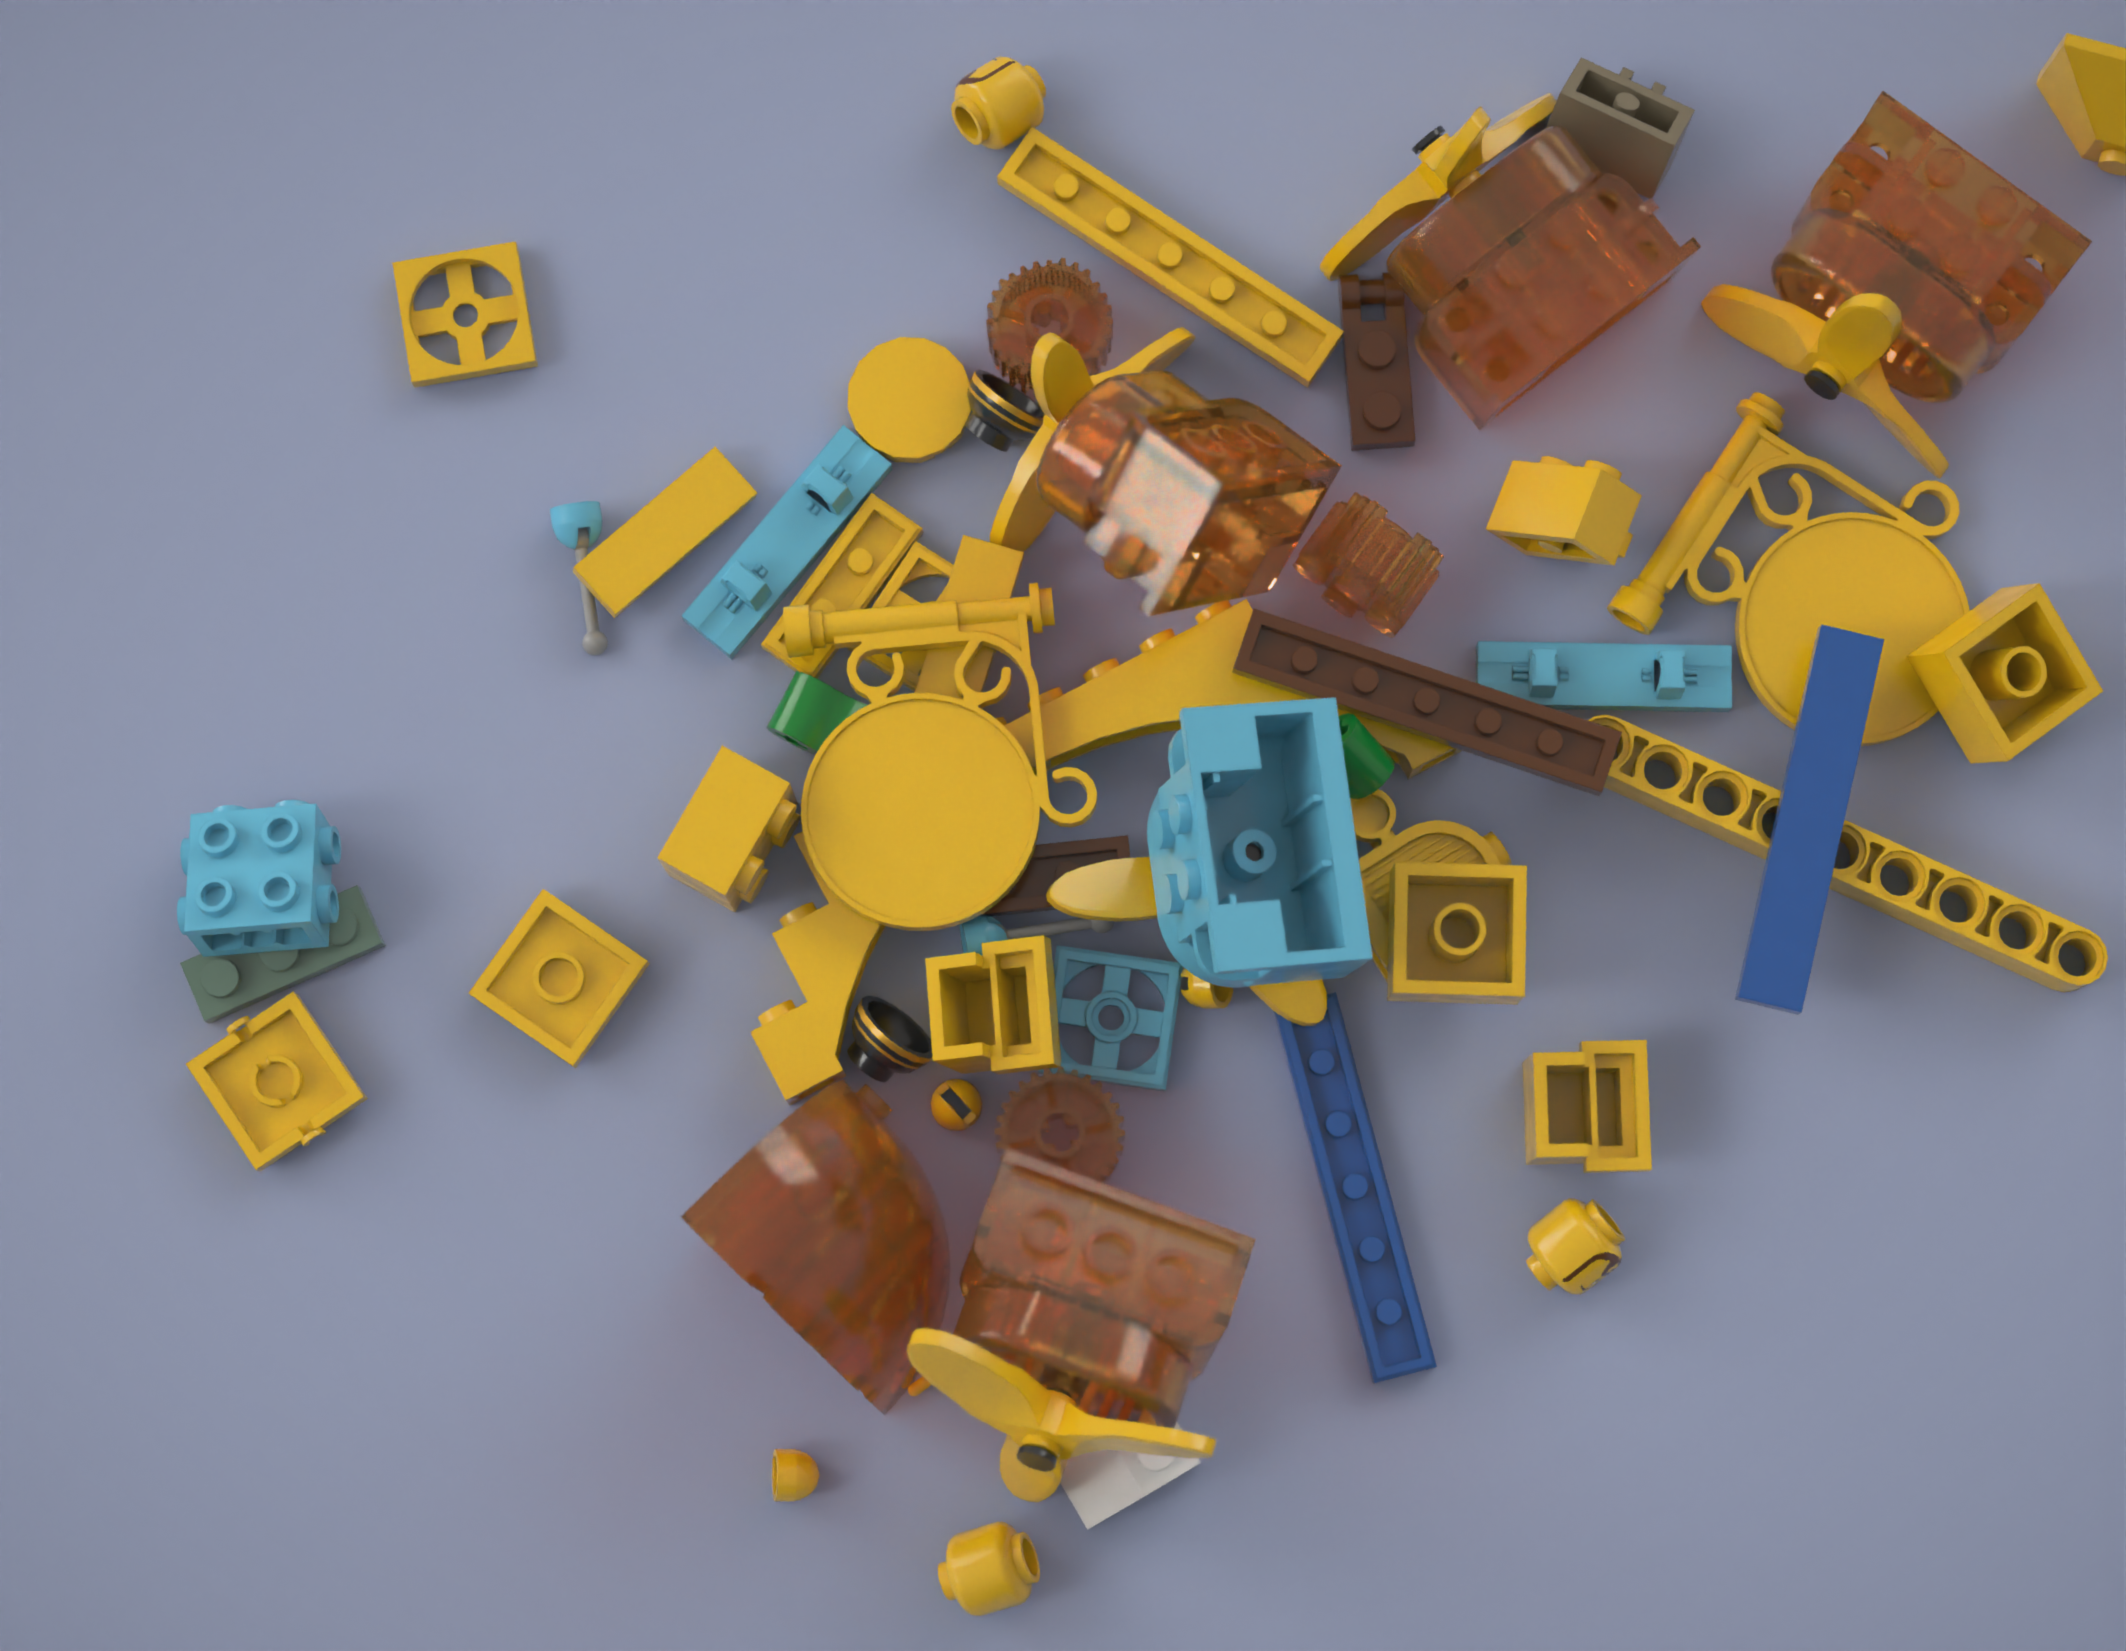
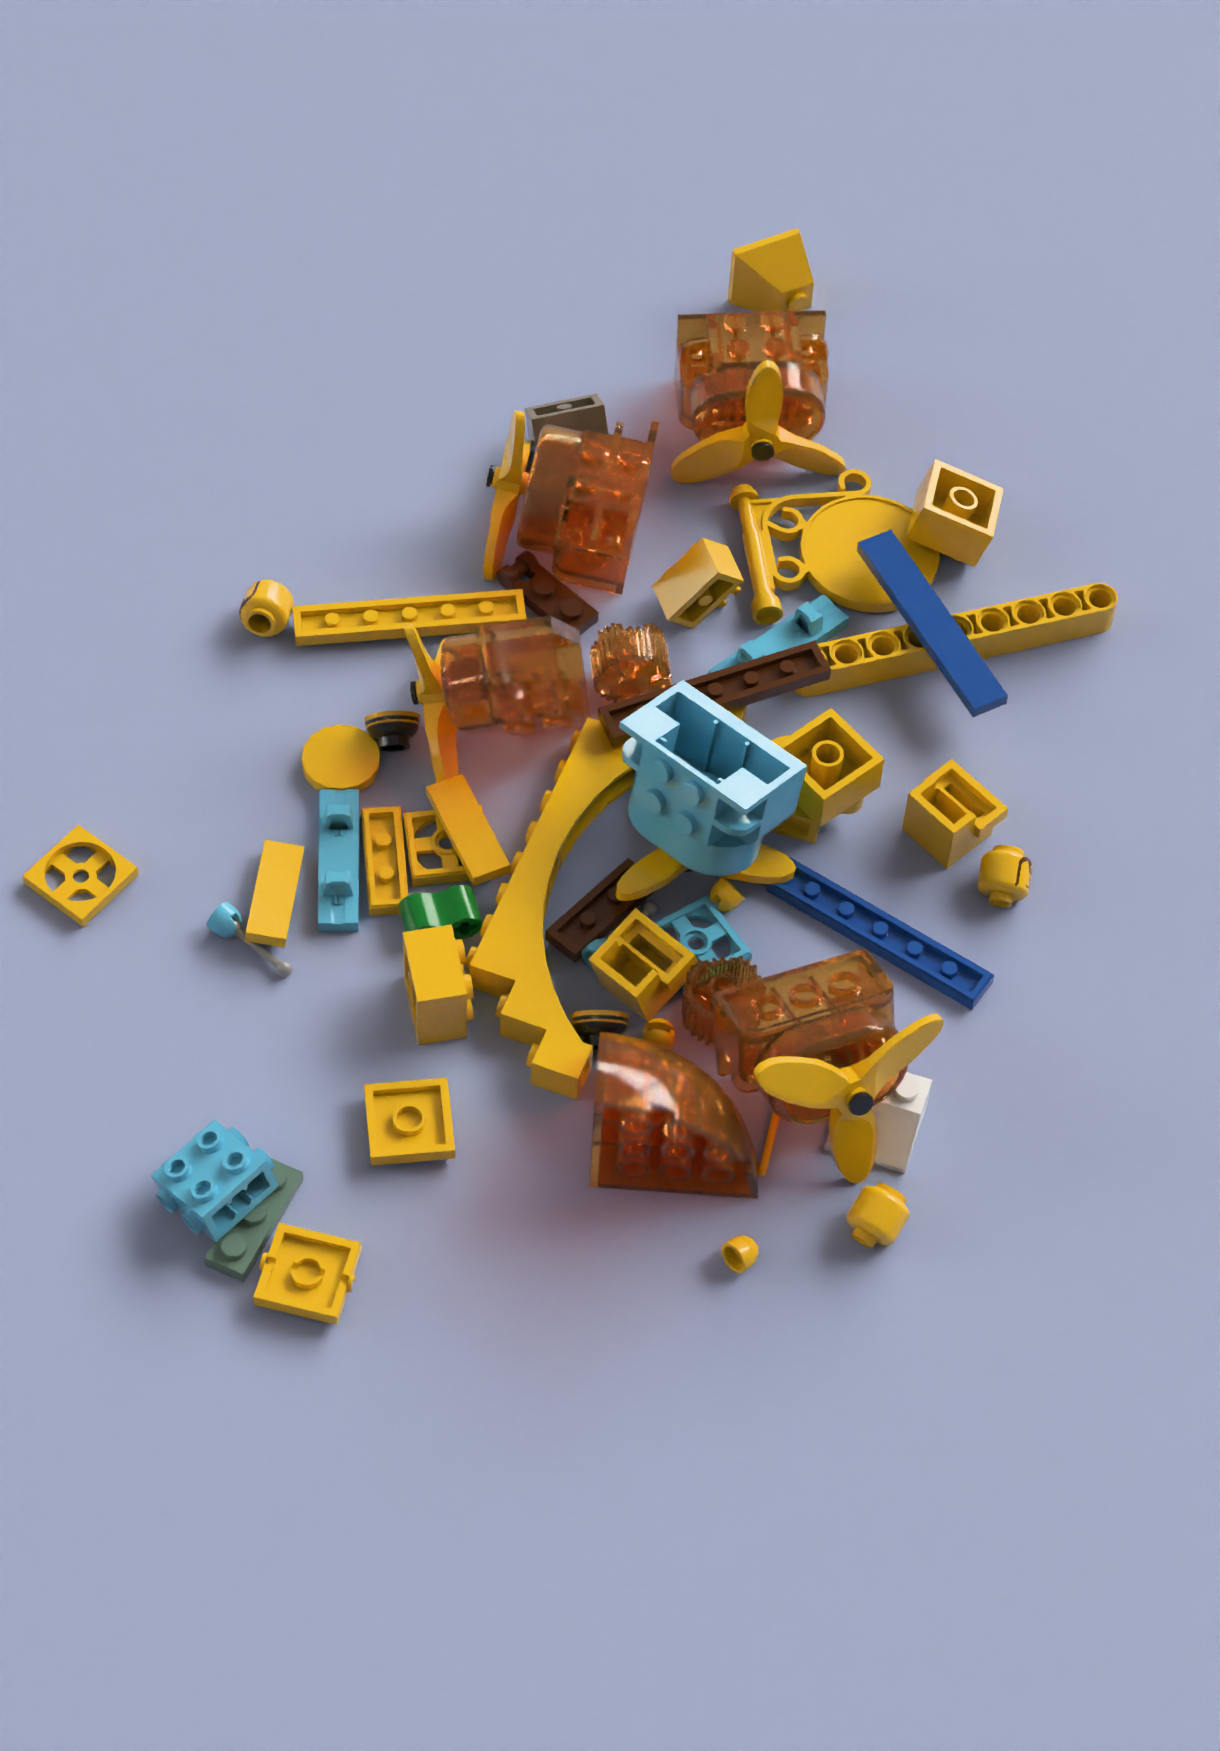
camera: 45 degrees left, 25 degrees down
yellow piece [783,583,1097,931] -> none
clear orange brick [986,258,1113,397] -> none

